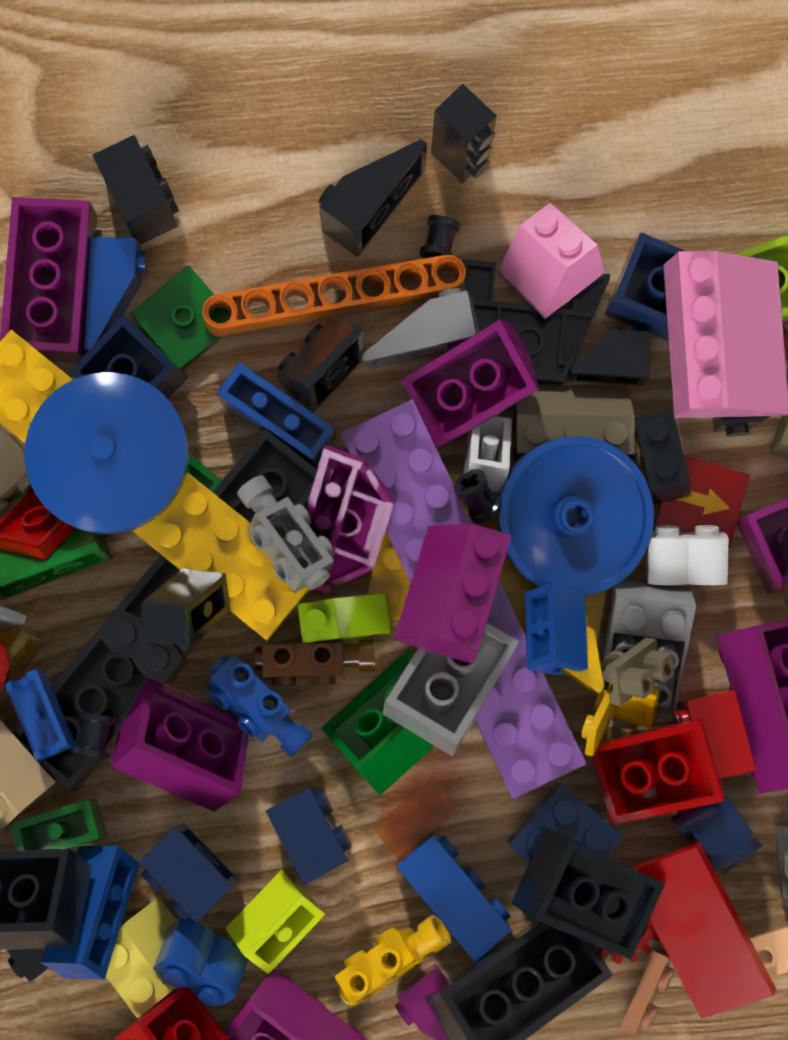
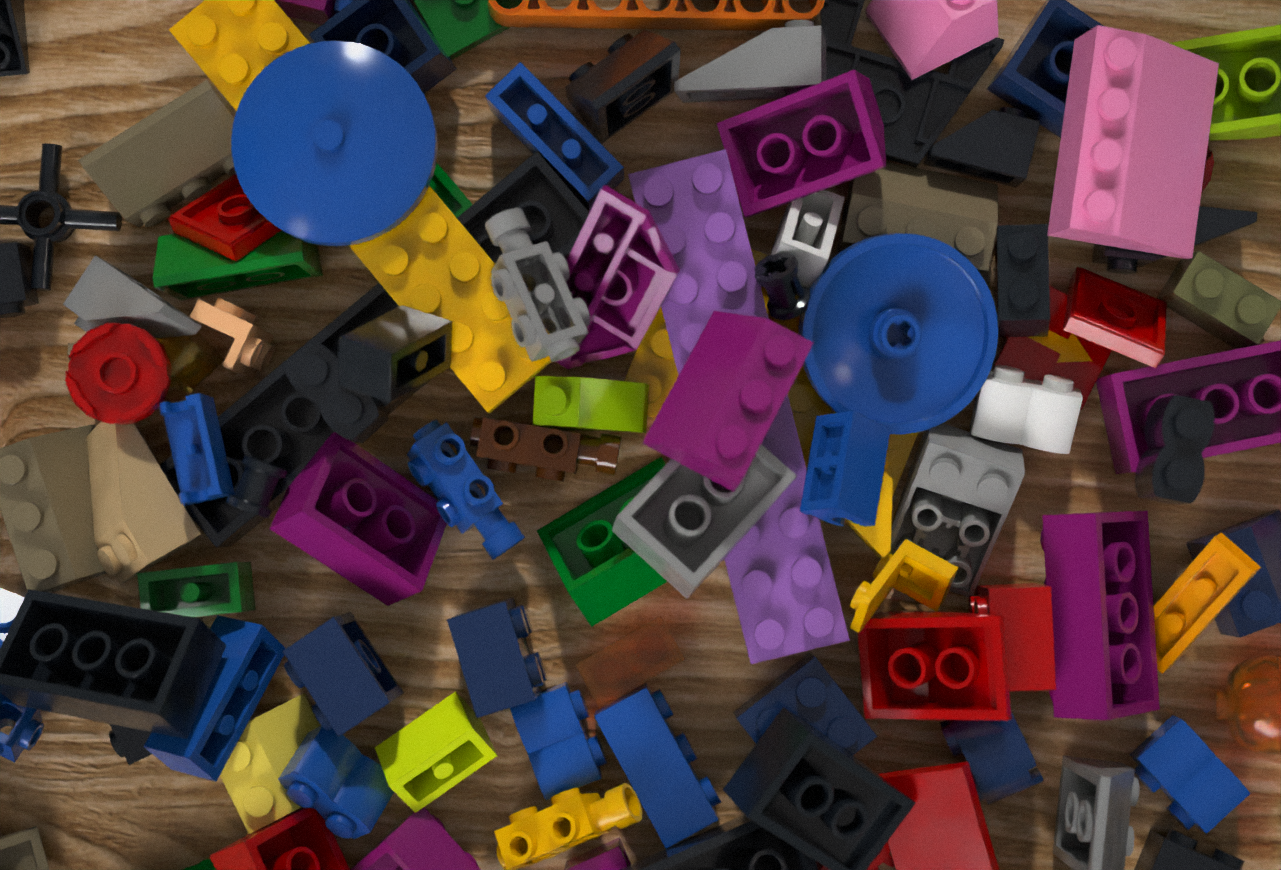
camera: 20 degrees right, 5 degrees up
dark tan hips [601,638,674,706] -> none
none -> light nougat bracket [190,297,275,378]
none -> blue brick [510,682,607,800]
none -> red tile [1063,267,1167,368]

